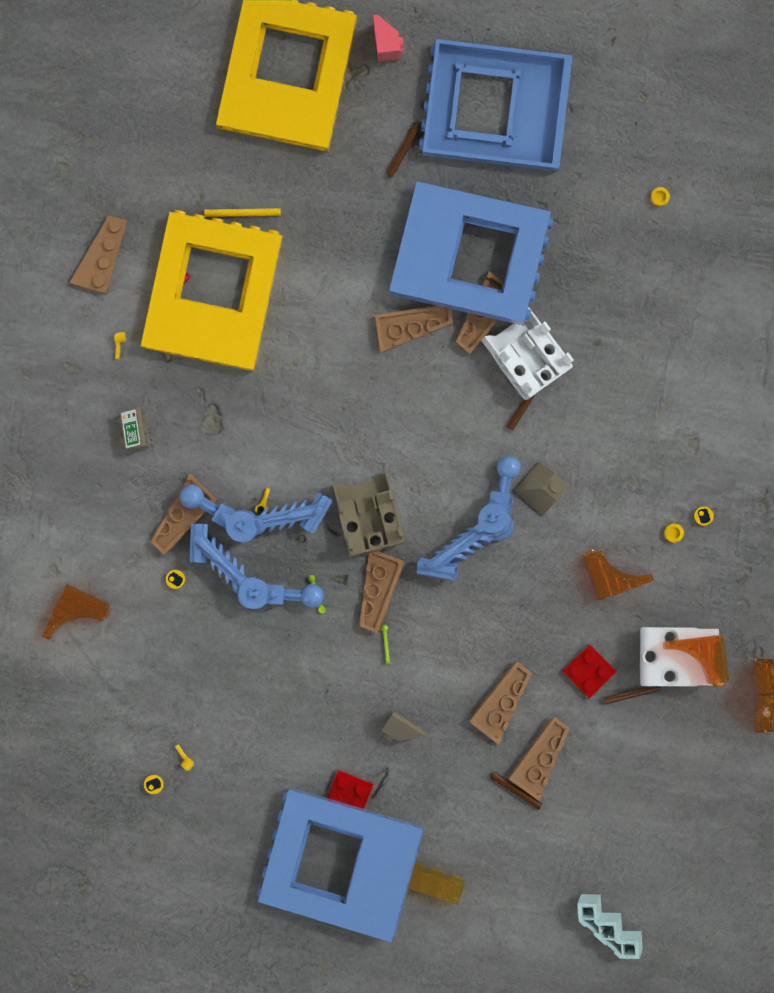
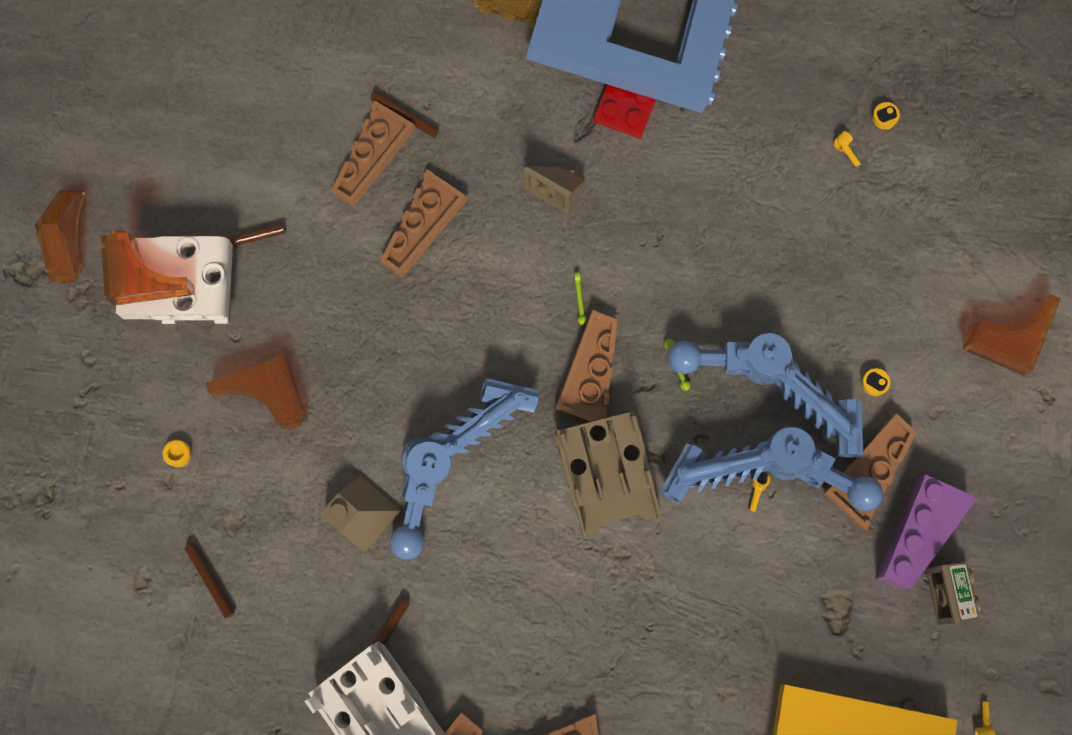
camera: 175 degrees left, 10 degrees down
red plate [562,644,617,699] -> none
yellow tile [694,506,714,526] -> none
none -> reddish brown bar [184,543,235,619]
none -> medium lavender wedge [876,475,978,590]

